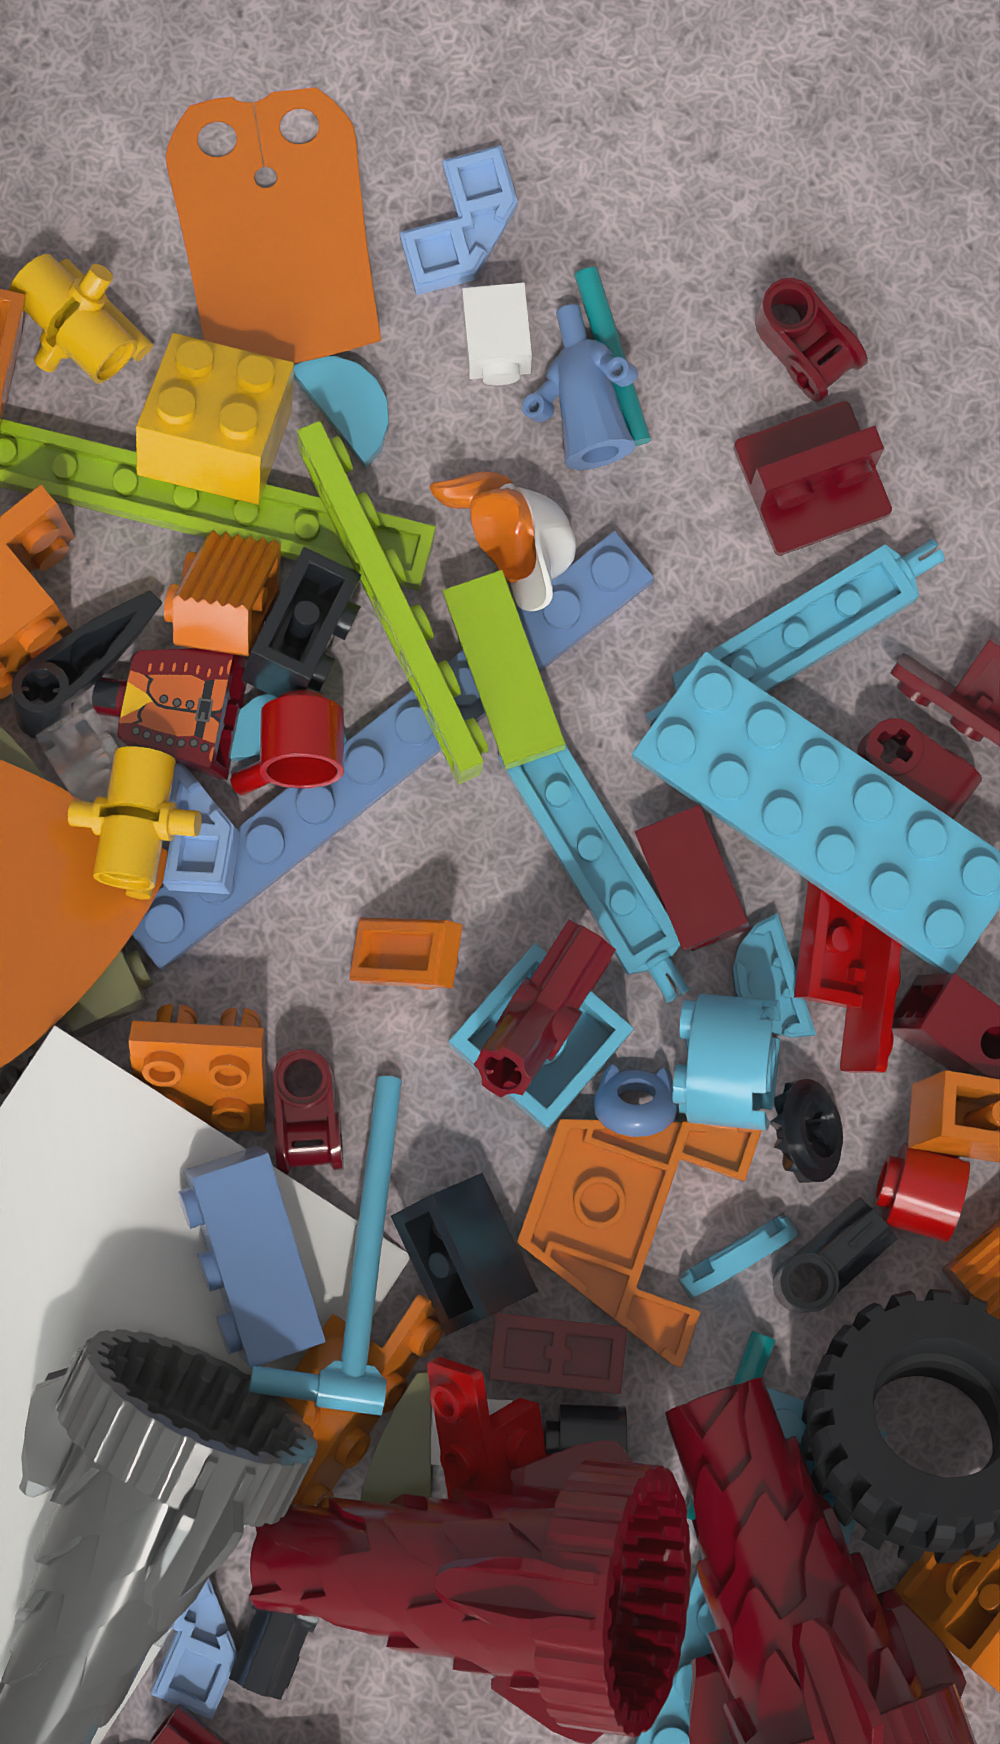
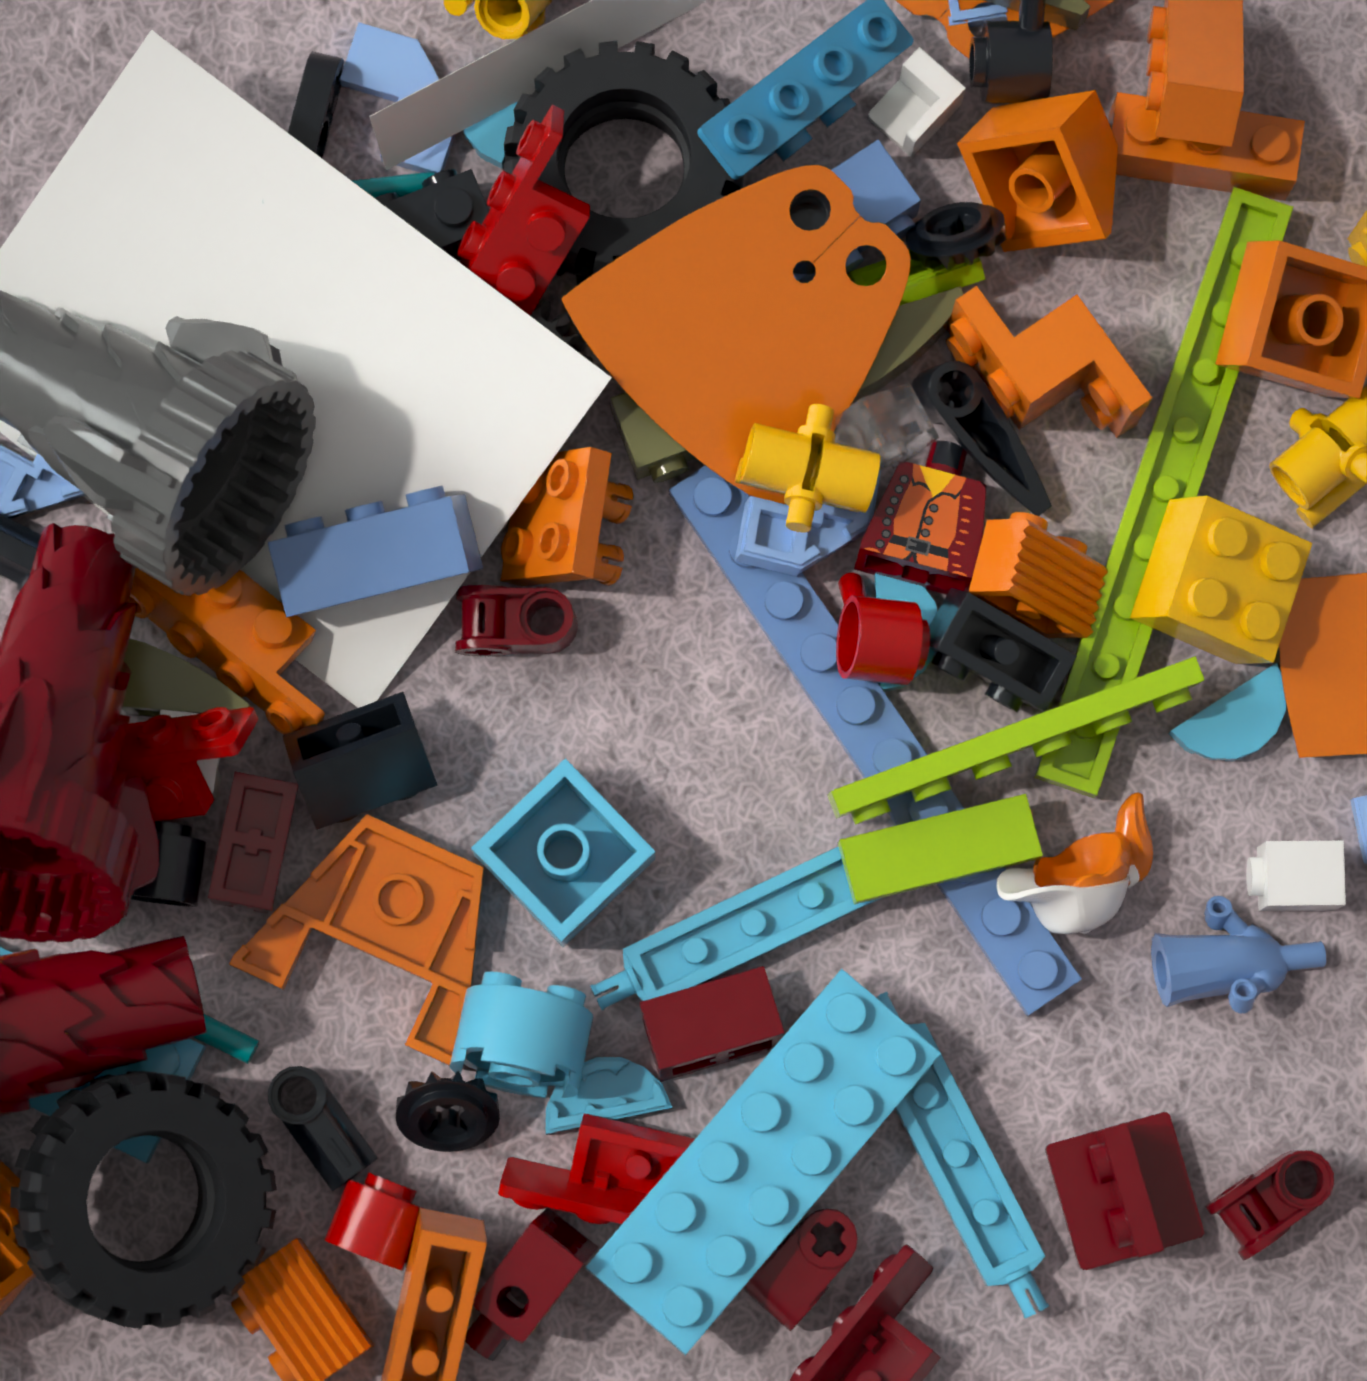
camera: 95 degrees right, 0 degrees up
medium azure bar [249,1076,402,1416] -> none
orange tile [349,917,463,990] -> none
dark red piece [474,919,616,1098] -> none
teal bar [574,267,651,446] -> none
medium blue piece [594,1064,678,1137] -> none
medium azure tile [678,1213,798,1299] -> none

